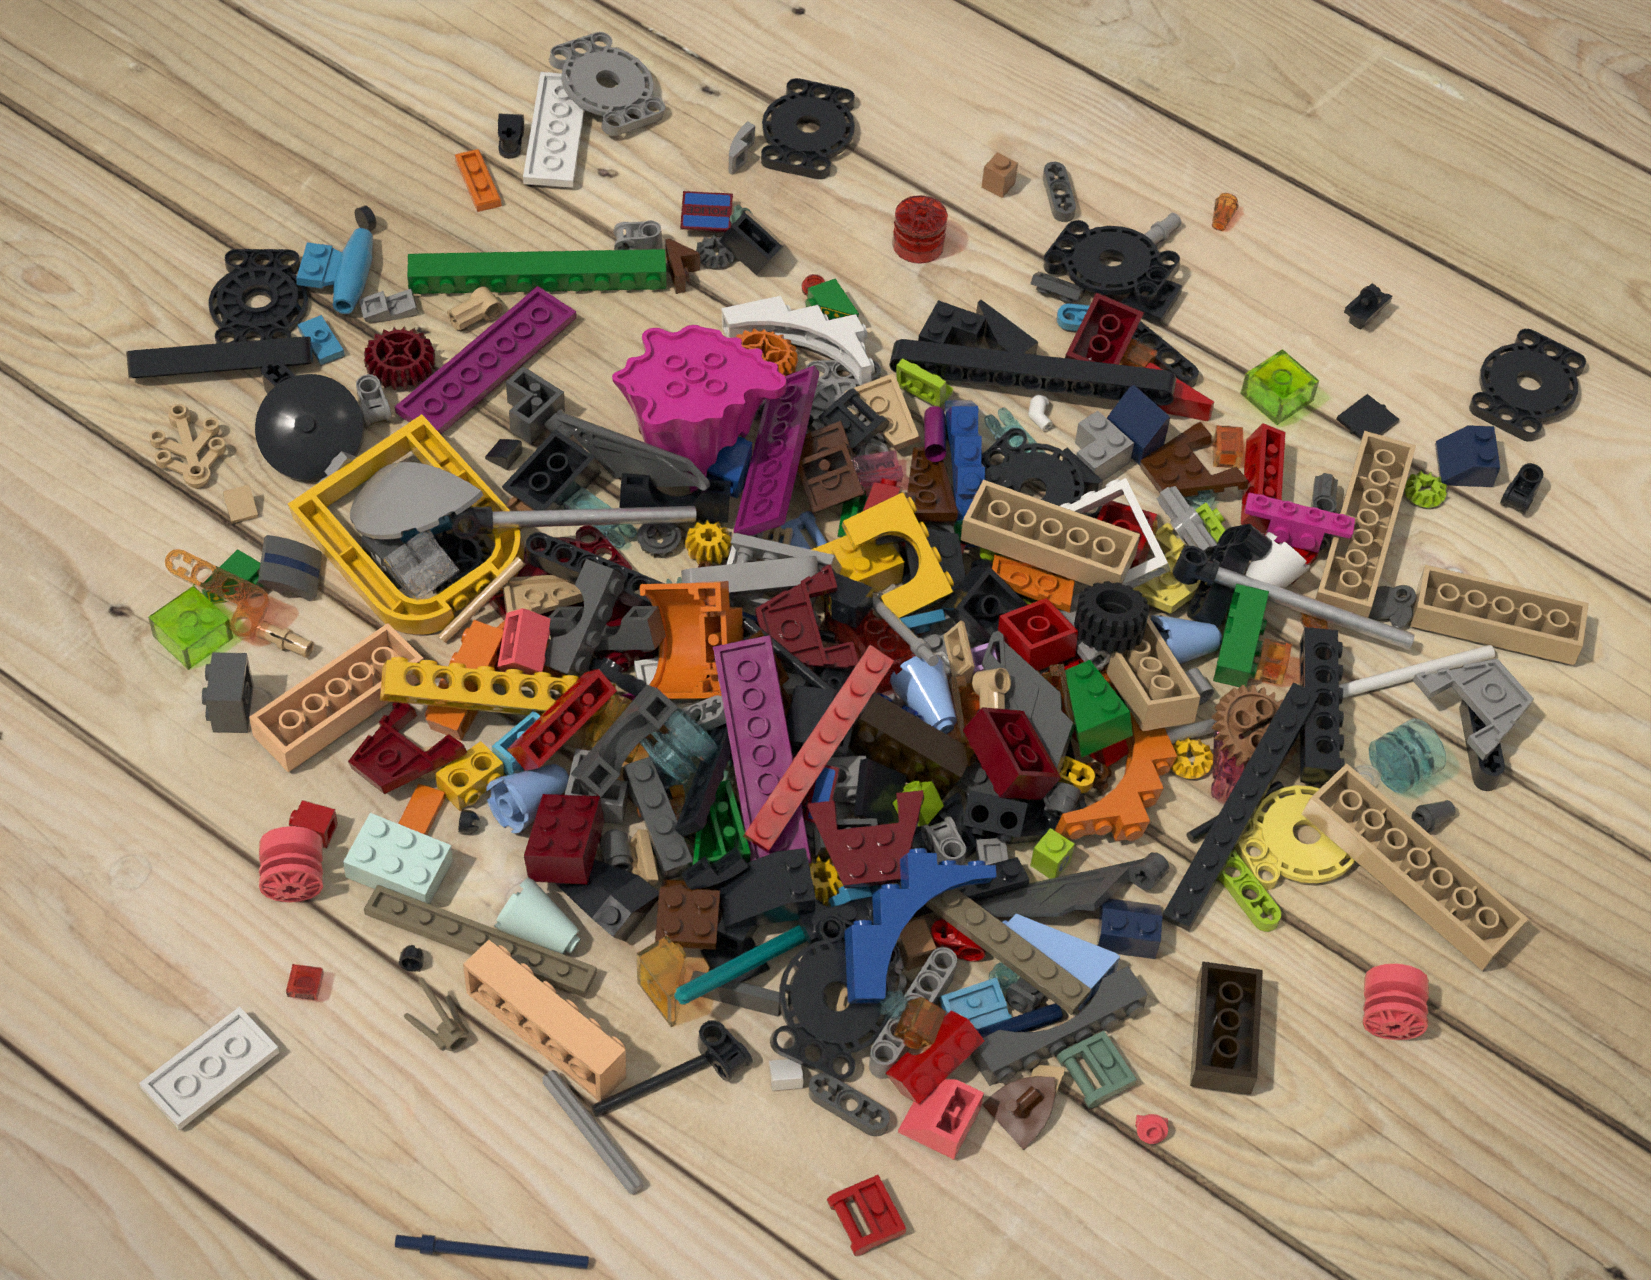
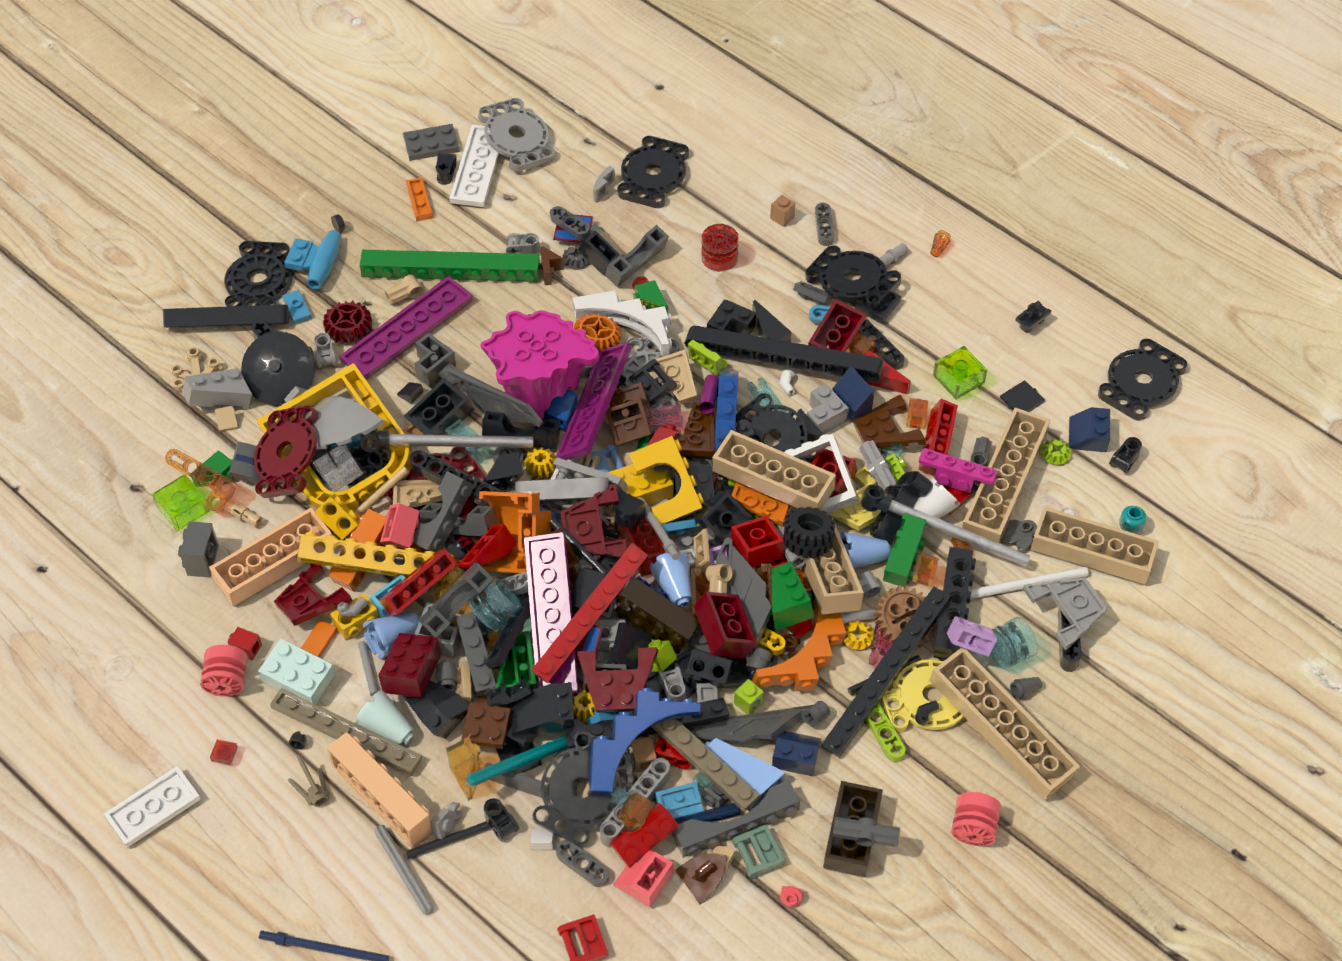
camera: 10 degrees right, 0 degrees up
light grey slope [359,289,419,322] -> none
black hinge [458,809,480,834] -> none
none -> light grey wedge [182,368,252,410]
none -> dark red piece [254,405,318,498]
none -> yellow brick [314,494,360,540]
none -> light grey arm [337,597,368,617]
none -> light grey bar [358,641,378,696]
none -> dark grey plate [403,124,460,161]
none -> light grey plate [431,801,463,839]
none -> red slope [458,525,517,568]
none -> black slope [483,452,524,490]
none -> dark grey beam [550,206,591,240]
none -> dark grey arch [605,225,669,287]
none -> dark grey piece [832,817,900,847]
none -> black arm [915,700,939,725]
none -> lavender brick [946,616,997,657]
none -> teal head [1119,505,1147,534]

